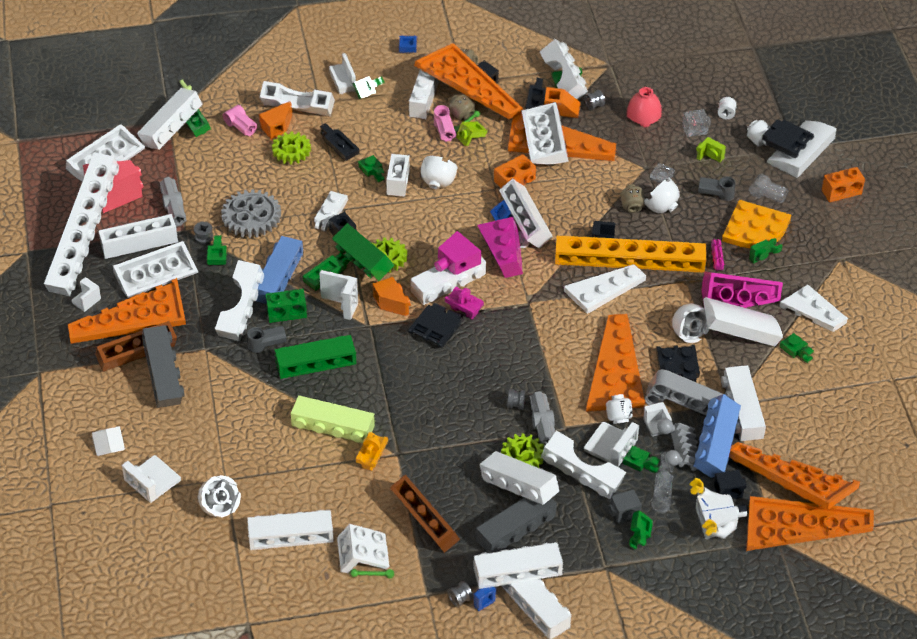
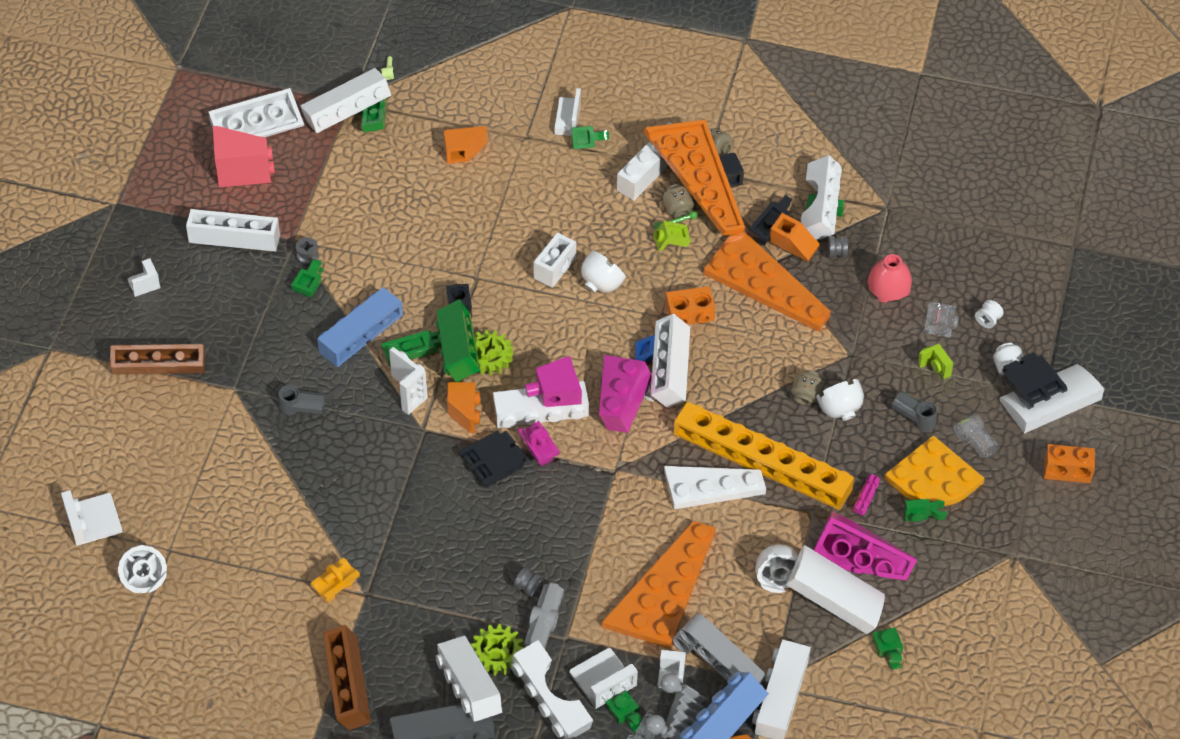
camera: 25 degrees right, 5 degrees up
white brick [44,152,119,296] -> none
orange wing [68,278,186,344] -> none
white panel [92,426,125,456] -> none
white slope [113,241,198,298] -> none
dark grey brick [141,325,184,408] -> none
light grey piece [160,177,186,227] -> none
white arch [215,260,264,341] -> none
light grey gear [221,189,281,238] -> none
bright pink piece [223,105,257,136] -> none
white brick [248,510,333,550] -> none
white arch [260,81,335,116] -> none
green brick [266,289,307,323] -> none
lime gear [272,131,311,165] -> none
green brick [275,335,356,379] -> none
yellowish green brick [291,396,375,443] -> none
white hinge [314,191,348,231] -> none
black hinge [320,123,360,161] -> none
white bracket [337,524,389,573] -> none
bright green hinge [350,569,394,578] -> none
green plate [358,155,385,182] -> none
blue plate [399,36,417,53] -> none
bright pink piece [434,105,456,142] -> none
white slope [522,102,569,164] -> none
black panel [592,221,615,238] -> none
white head [606,394,633,424] -> none
clear plate [650,163,675,183] -> none
black plate [656,345,700,382] -> none
white wing [780,285,848,332] -> none

